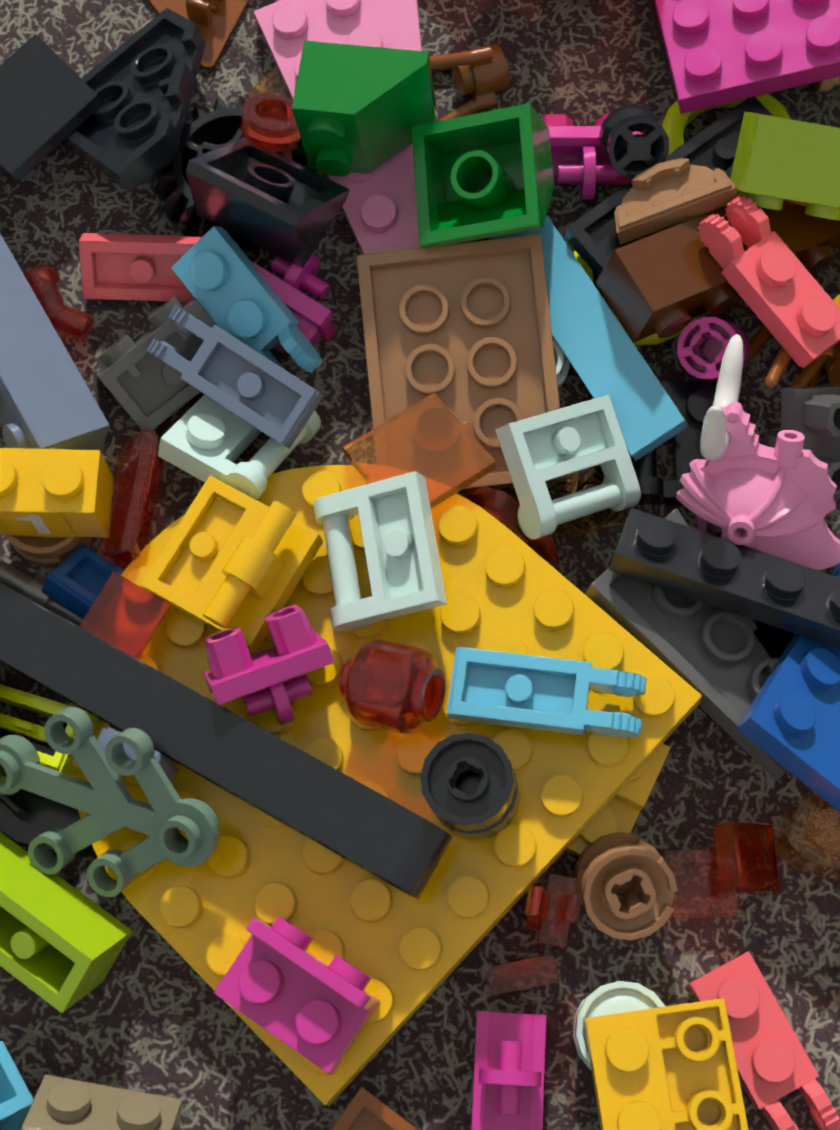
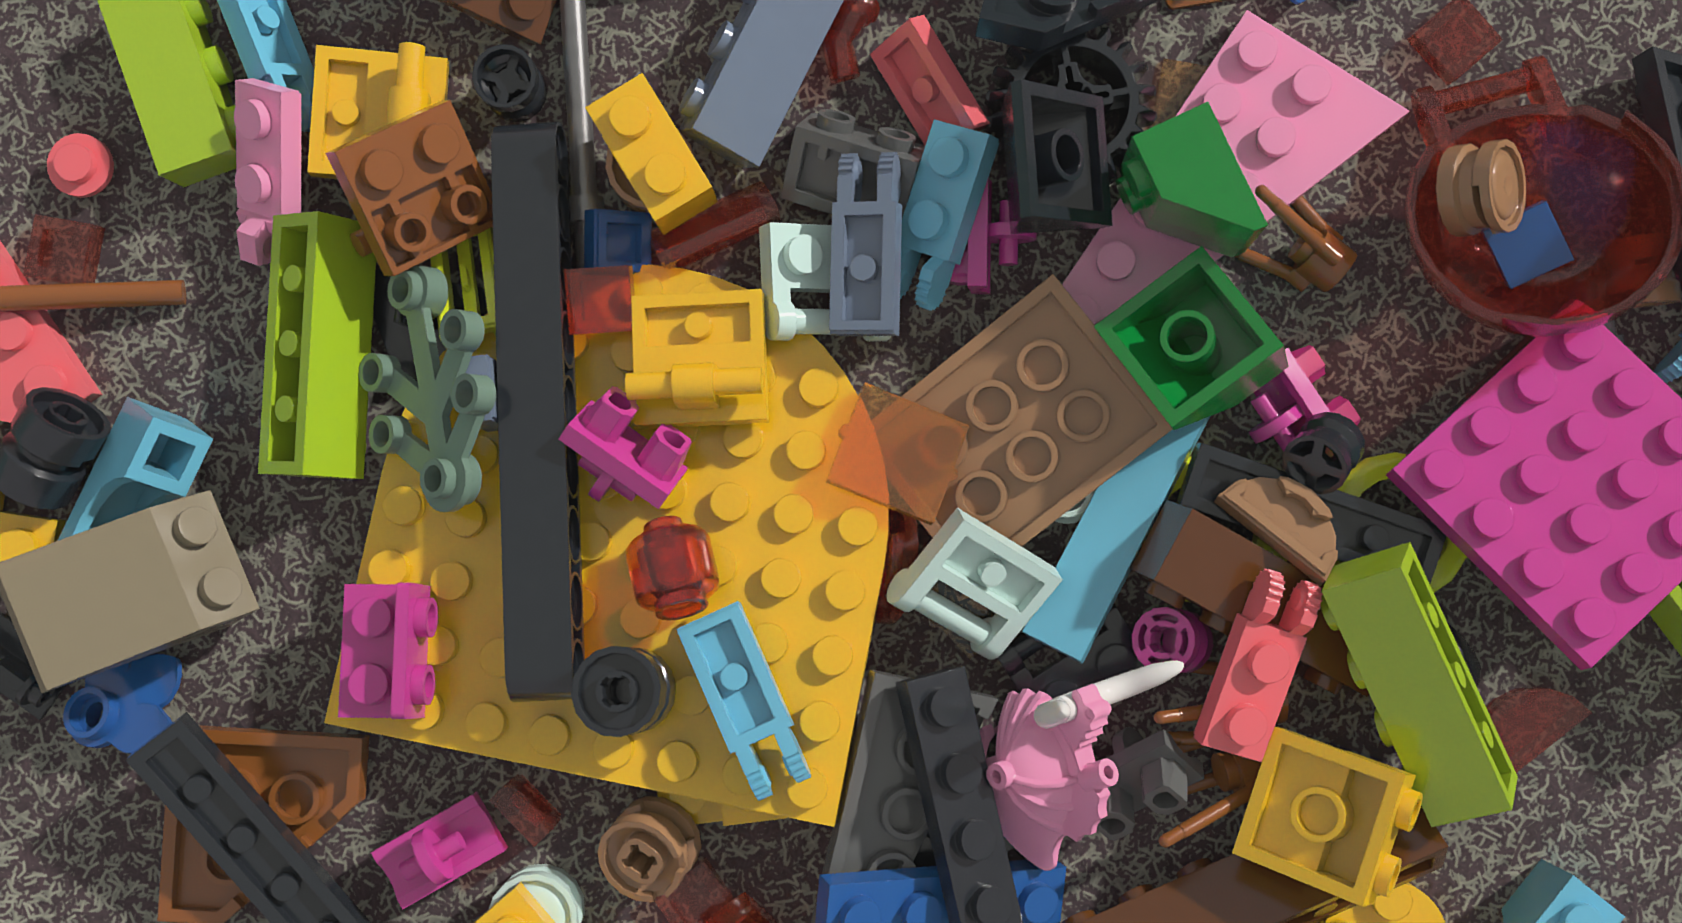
camera: 60 degrees right, 15 degrees up
clear red tile [241,93,300,152] -> none
light aqua plate [313,471,447,632] -> none
clear red plate [525,873,582,952] -> none

